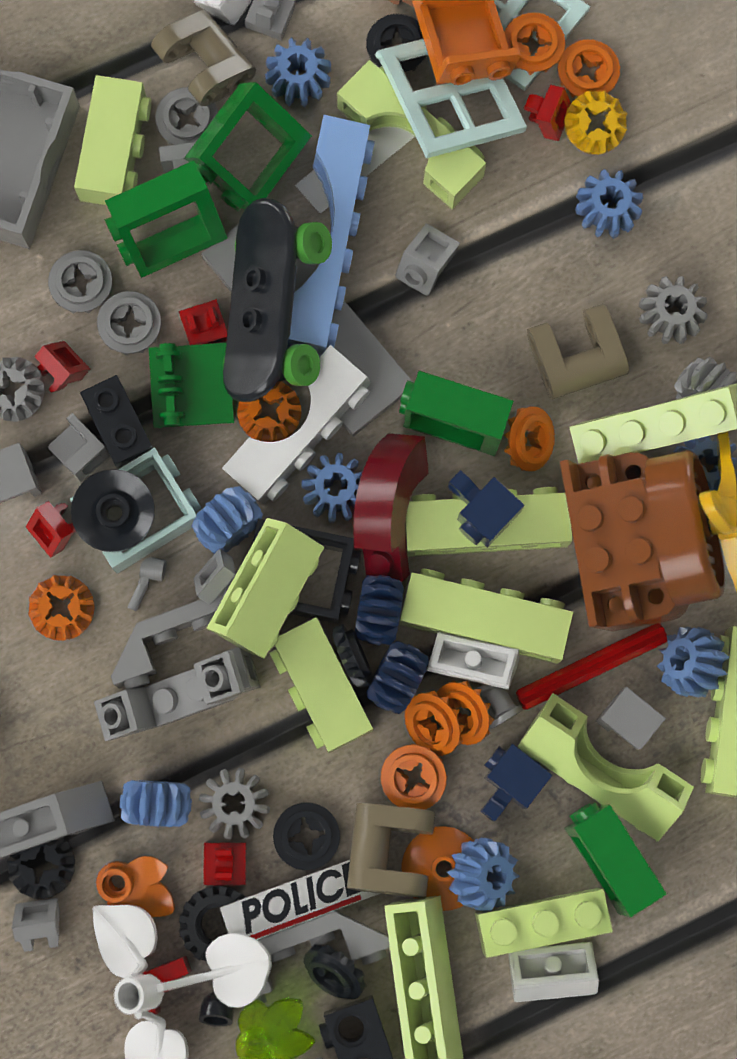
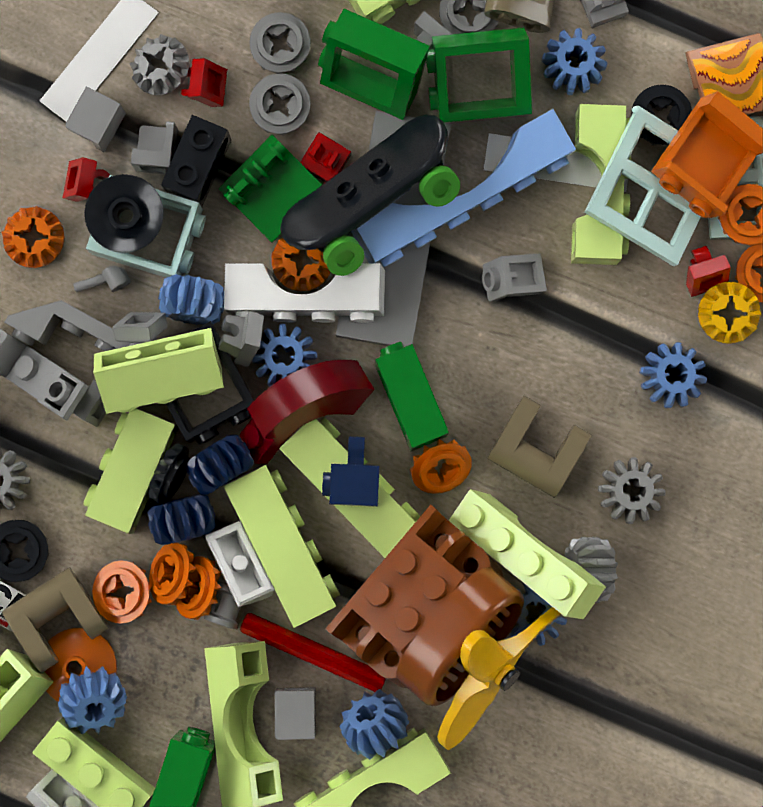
camera: 50 degrees right, 5 degrees up
dark blue brick [480,744,553,822] -> none
none -> light grey tile [218,311,264,367]

